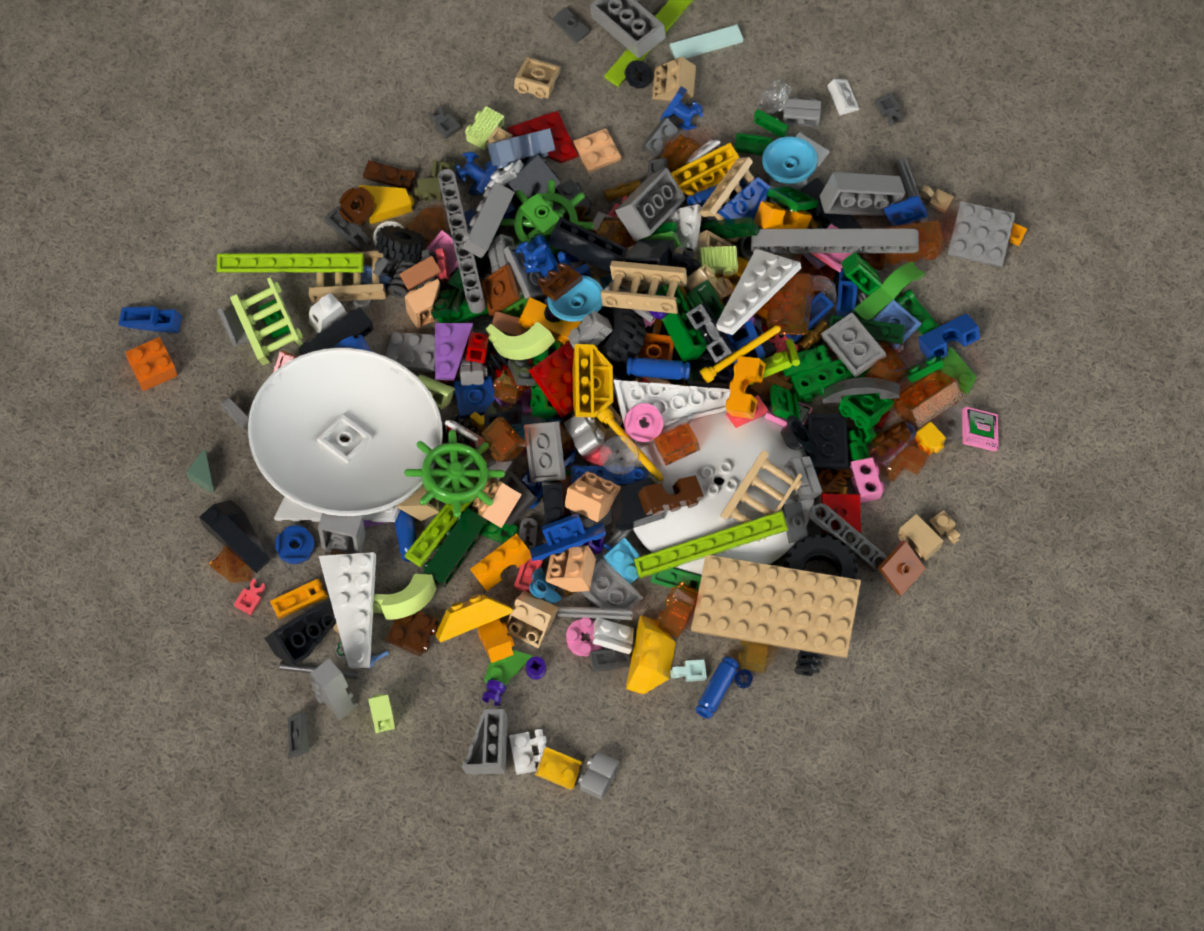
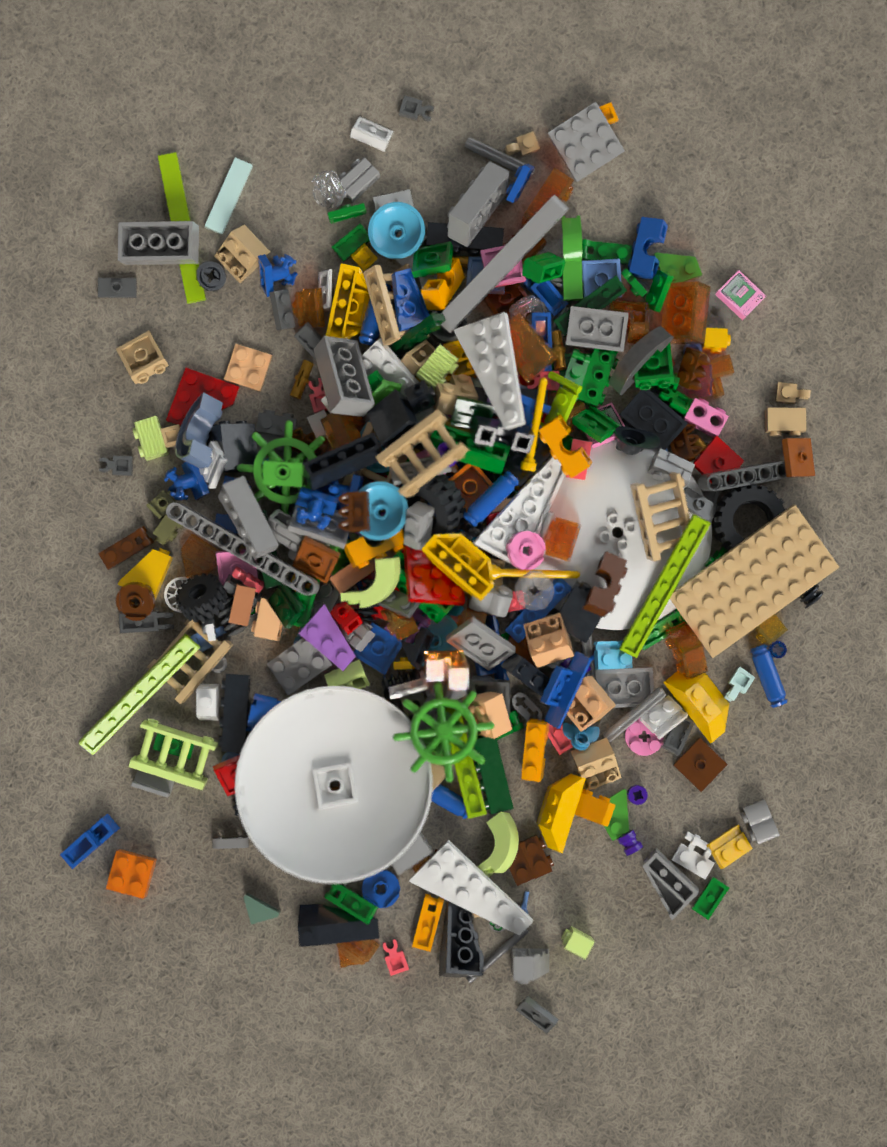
camera: 50 degrees left, 20 degrees up
none -> green plate [324,883,378,924]
none -> yellow plate [351,243,378,271]
none -> green plate [621,268,648,298]
none -> reddish brown plate [673,738,728,792]
none -> green plate [691,876,729,920]

